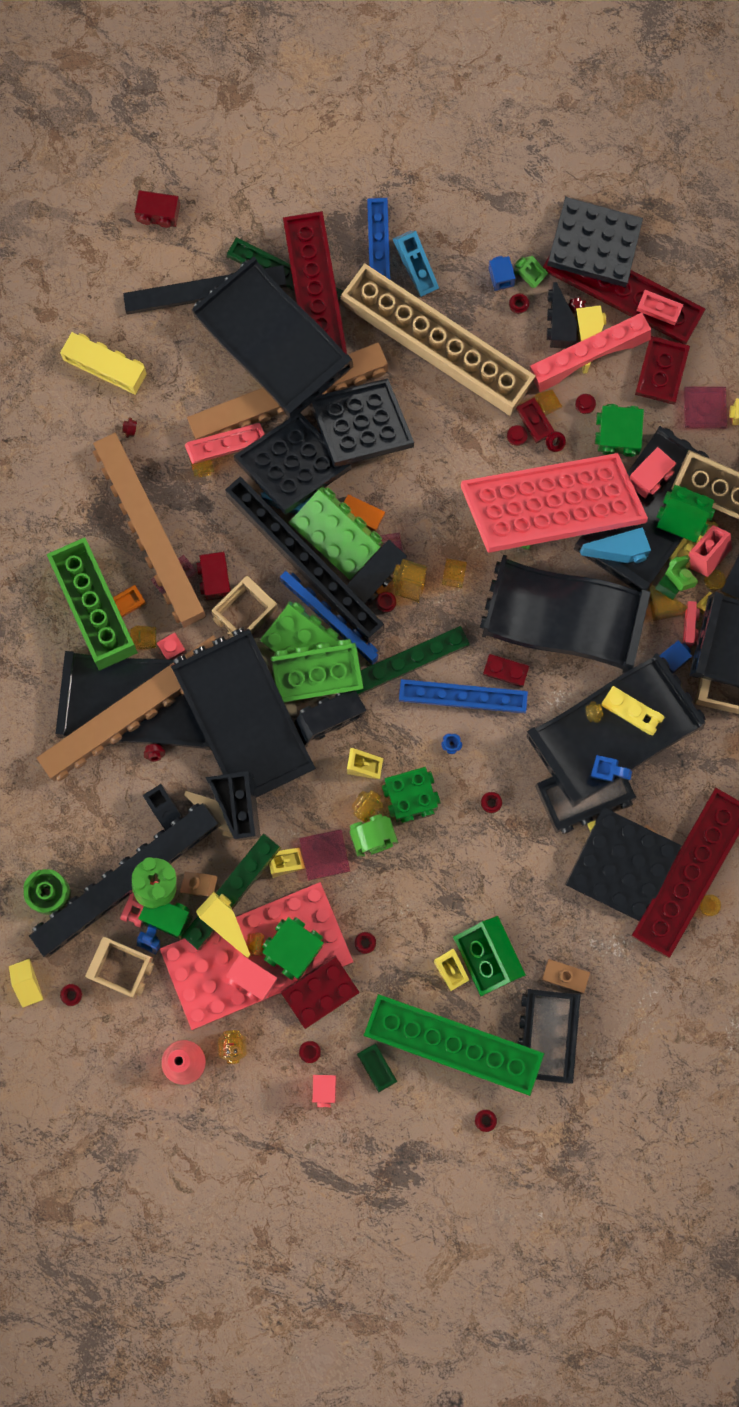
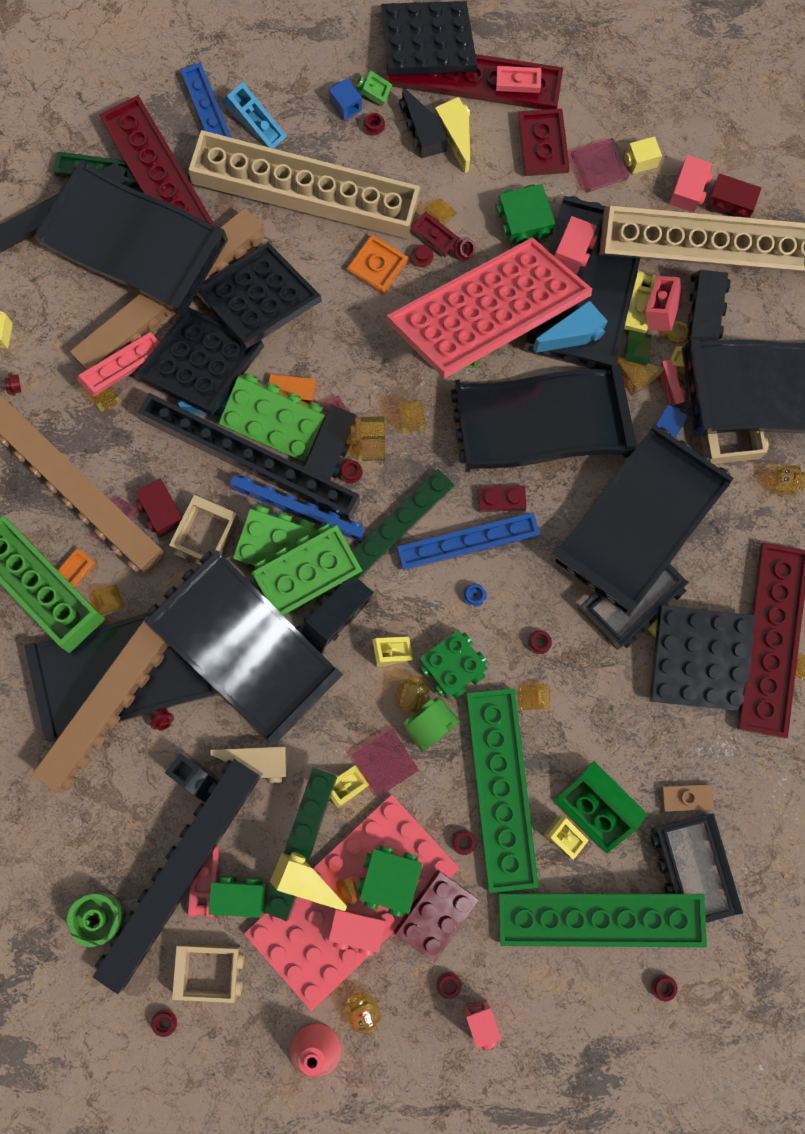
camera: 25 degrees left, 0 degrees up
light yellow slope [9,959,44,1008] -> none
bright green brick [132,857,176,908] -> none
blue plate [136,924,160,955] -> none
coral plate [157,632,186,660] -> none
medium nougat plate [180,872,217,897] -> none
black wedge [205,771,261,841] -> none
dark green tile [357,1043,398,1093] -> none
coral arch [530,313,651,392] -> none
dark red plate [568,297,586,313] -> none
dark red plate [575,394,596,414] -> none
clear yellow plate [586,701,603,723] -> none
blue plate [591,755,632,782] -> none
light yellow plate [601,686,665,736] -> none
green brick [656,485,715,543] -> none
bright green bracket [665,555,698,591] -> none
none -> orange tile [346,234,409,295]
none -> green plate [466,688,539,893]
none -> clear yellow slope [520,684,551,710]

